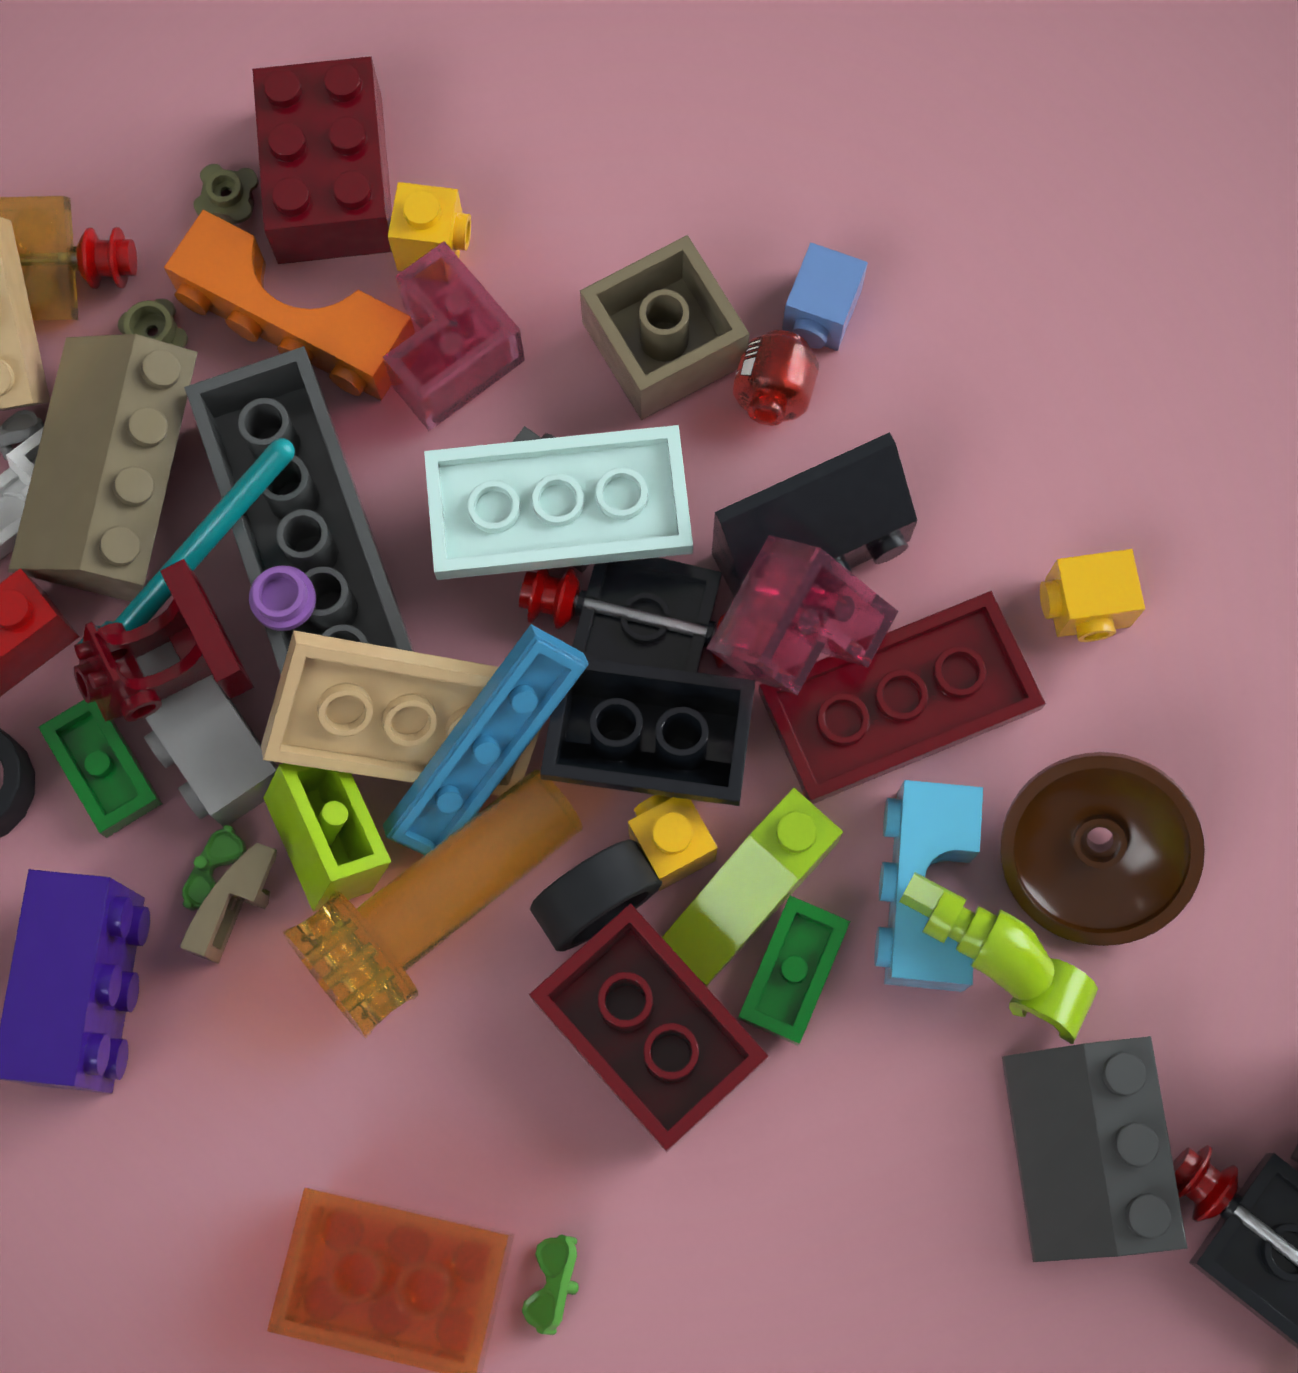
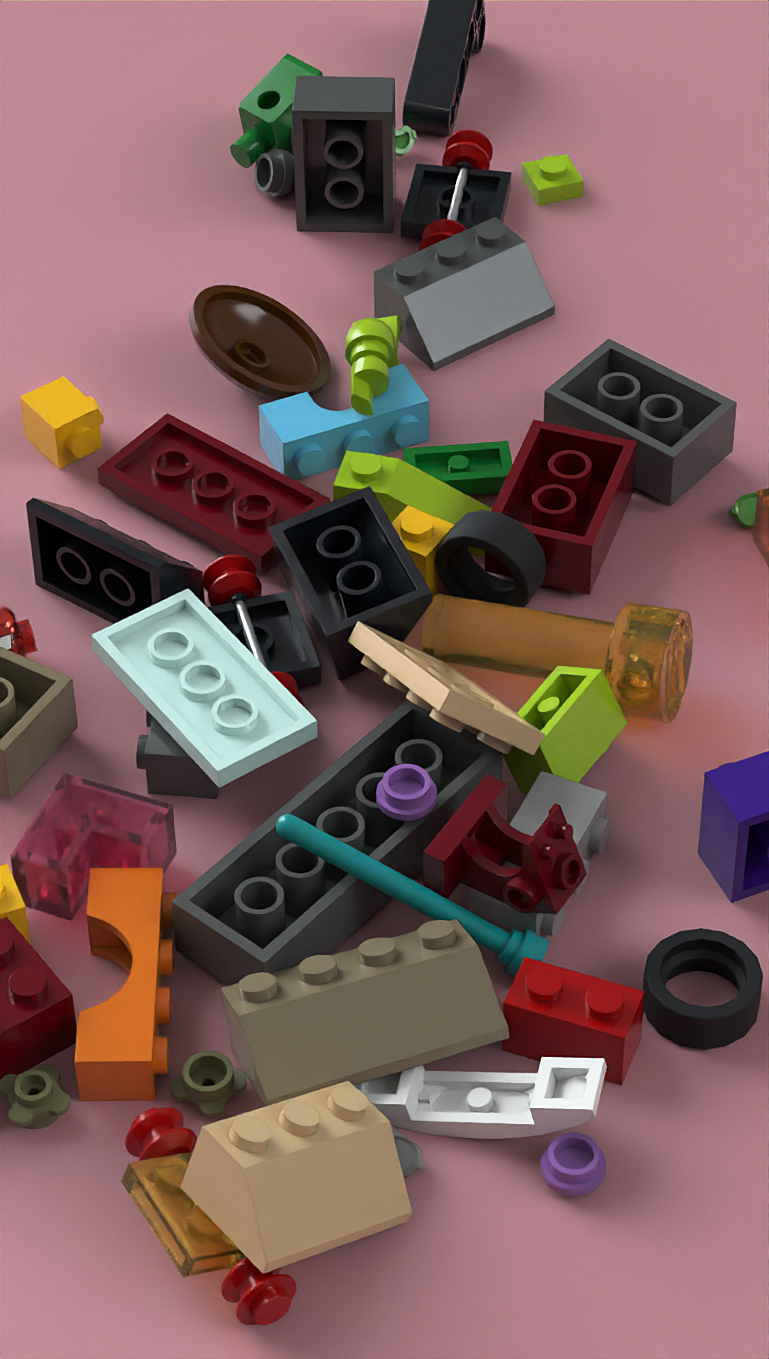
camera: 120 degrees left, 30 degrees down
green plate [38,700,163,838] -> none
dark tan slope [180,843,277,964] -> none
bright green piece [182,825,247,911] -> none
dark azure tile [383,624,589,862] -> none
clear pink brick [706,535,898,696] -> none
none -> dark grey brick [544,339,737,506]

